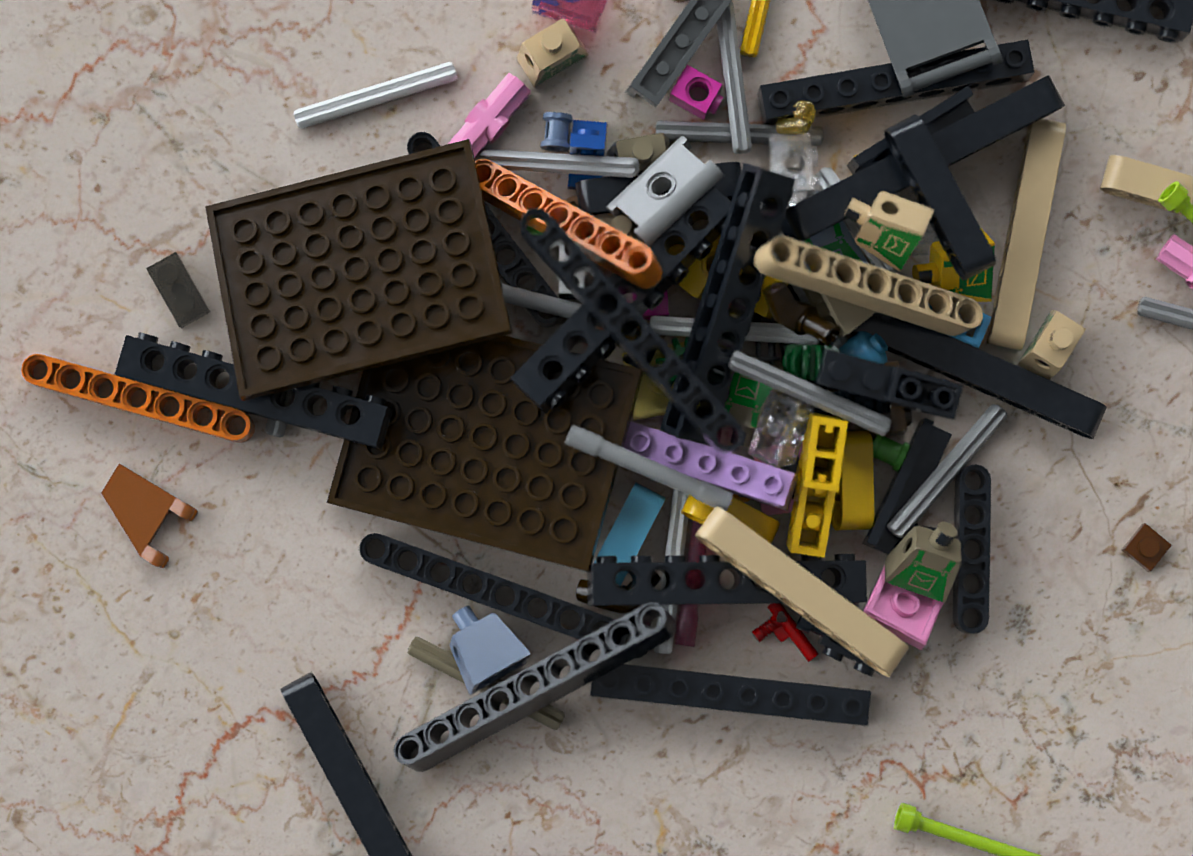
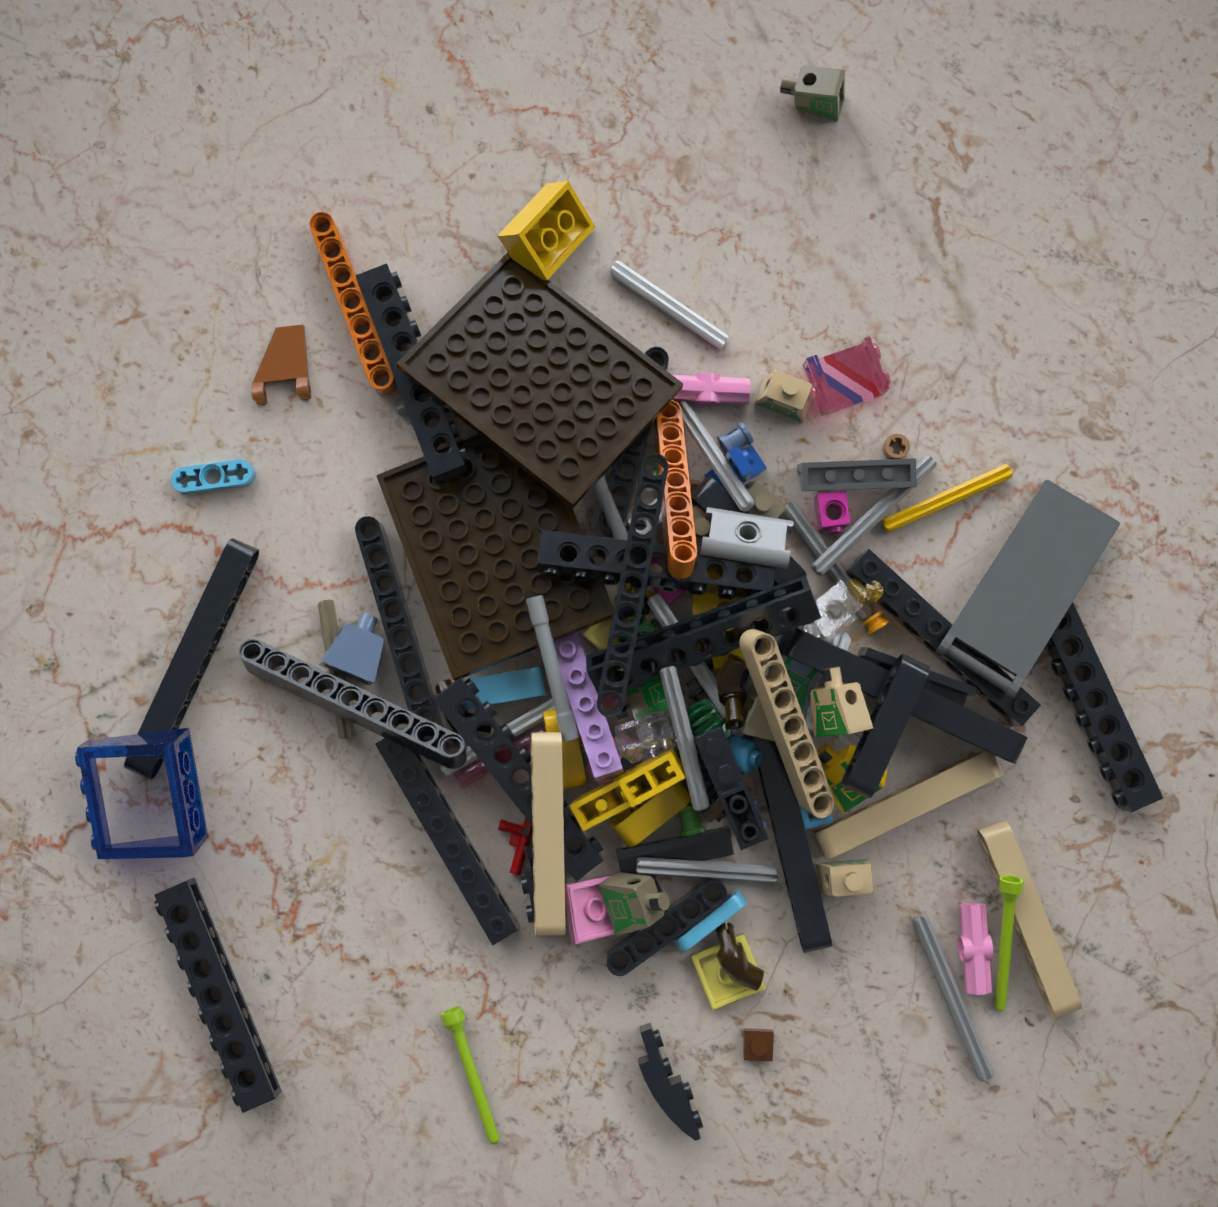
camera: 60 degrees right, 0 degrees up
clear smoke plate [146,252,211,329] -> none
none -> medium azure beam [171,459,256,494]
none -> yellow slope [498,181,596,280]
none -> black slope [638,1022,703,1141]
none -> medium azure beam [673,890,747,953]
none -> light yellow tile [690,933,766,1011]
none -> dark brown arm [715,923,764,991]
none -> light orange bush [860,609,890,635]

